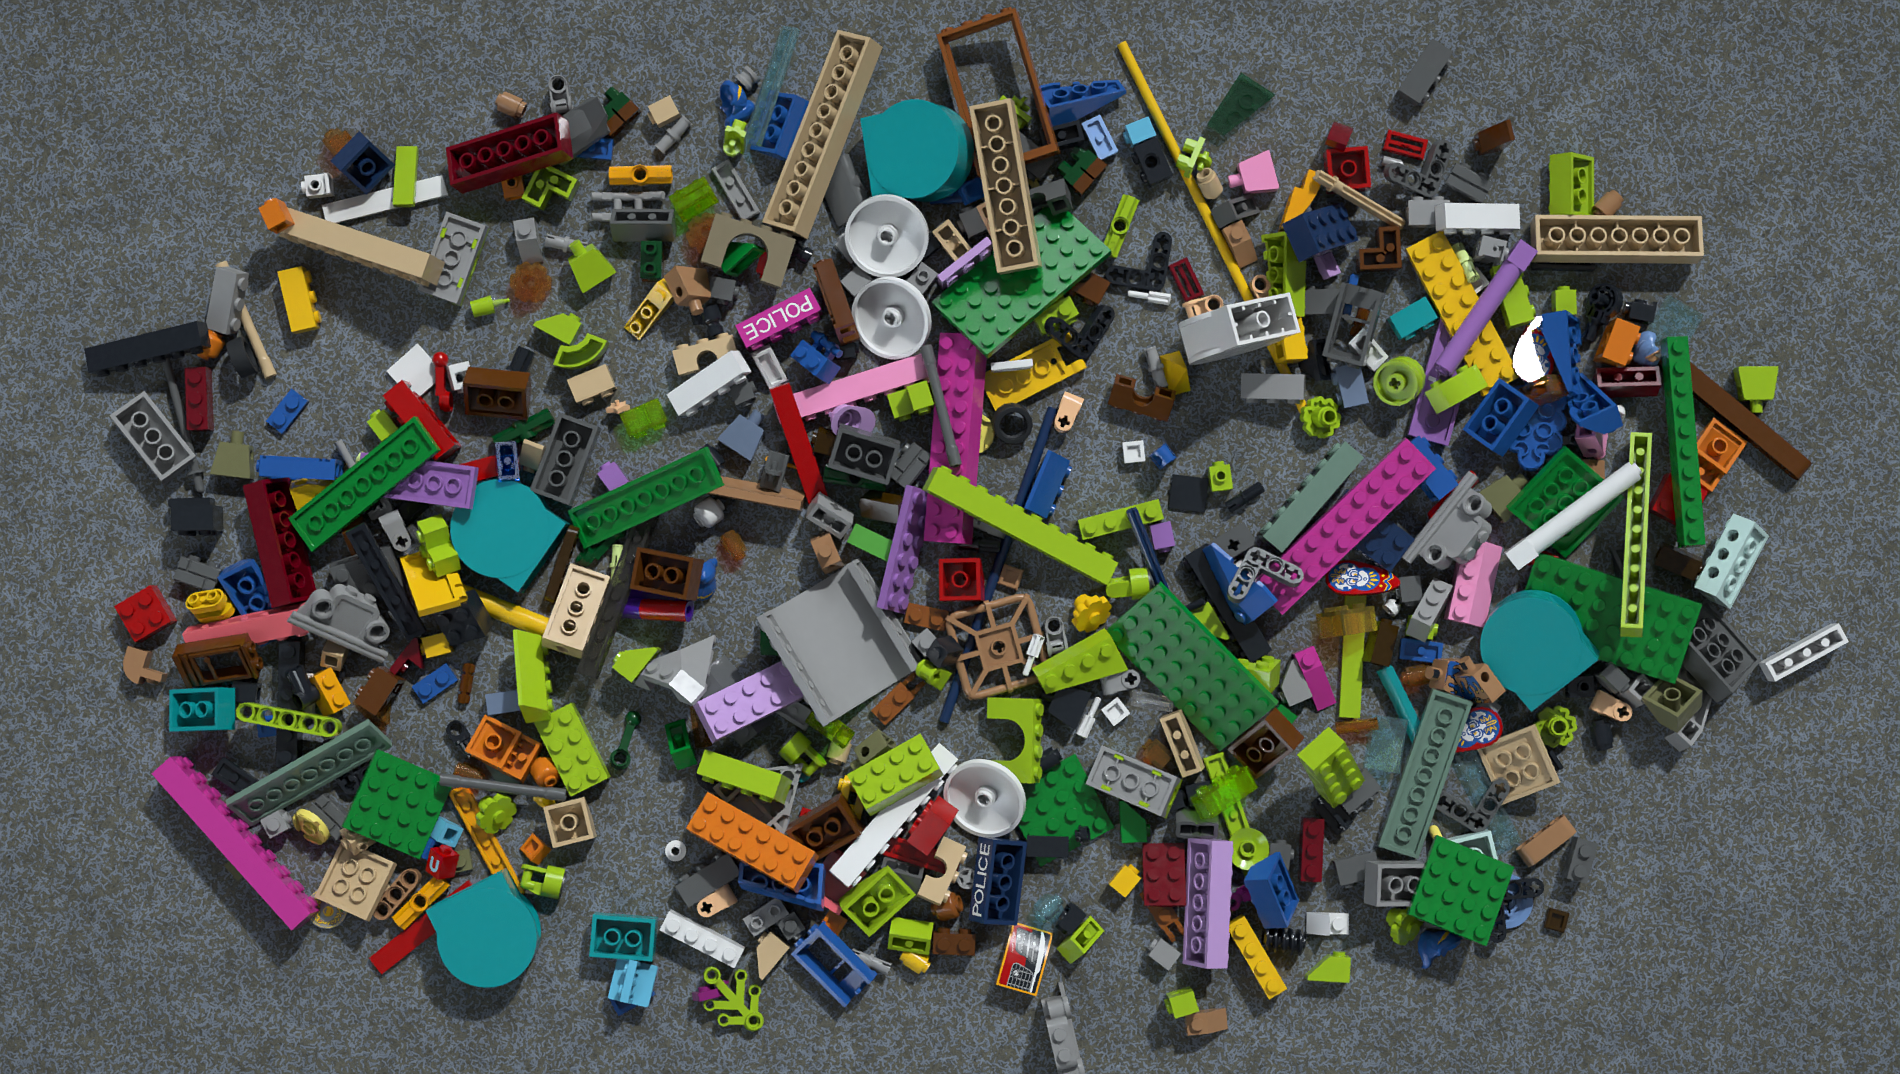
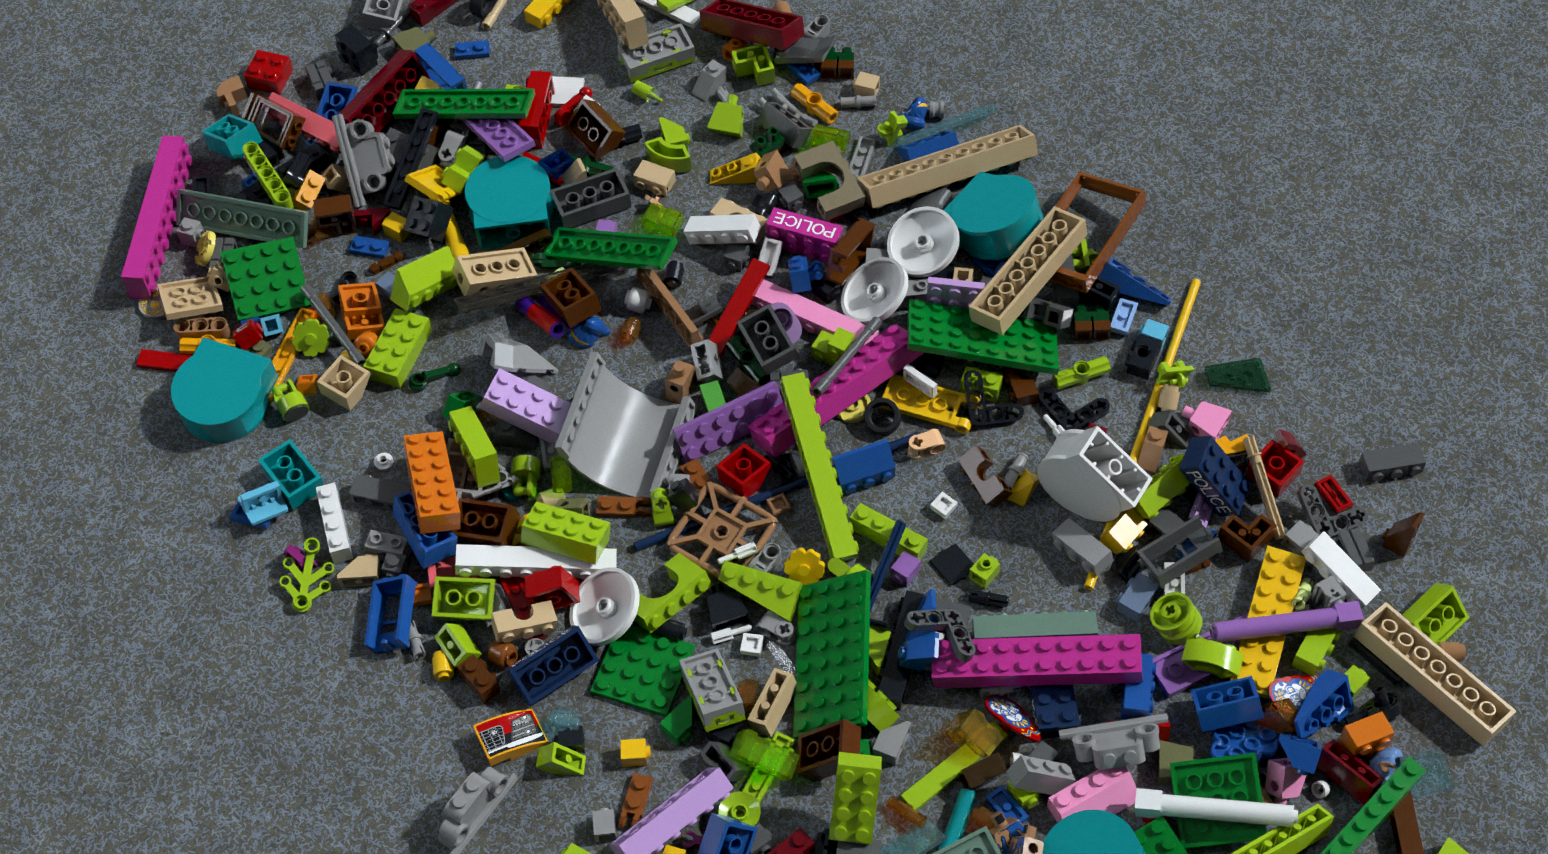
camera: 50 degrees right, 30 degrees down
yellow brick [185,589,235,623] -> none
clear orange plant [510,261,553,303] -> none
lime slope [612,647,662,683] -> none
light nougat piece [697,883,738,917] -> none
sand blue torso [717,409,765,462] -> none
black tile [1026,835,1069,858] -> none
black plate [1075,825,1091,845] -> none
dark red plate [1142,843,1186,907] -> none
blue leg [1149,443,1177,470] -> none
dark pink slope [1292,646,1336,711] -> none
lime plant [1299,396,1341,439] -> none
teal brick [1387,296,1438,341] -> none
black brick [1623,299,1658,325] -> none

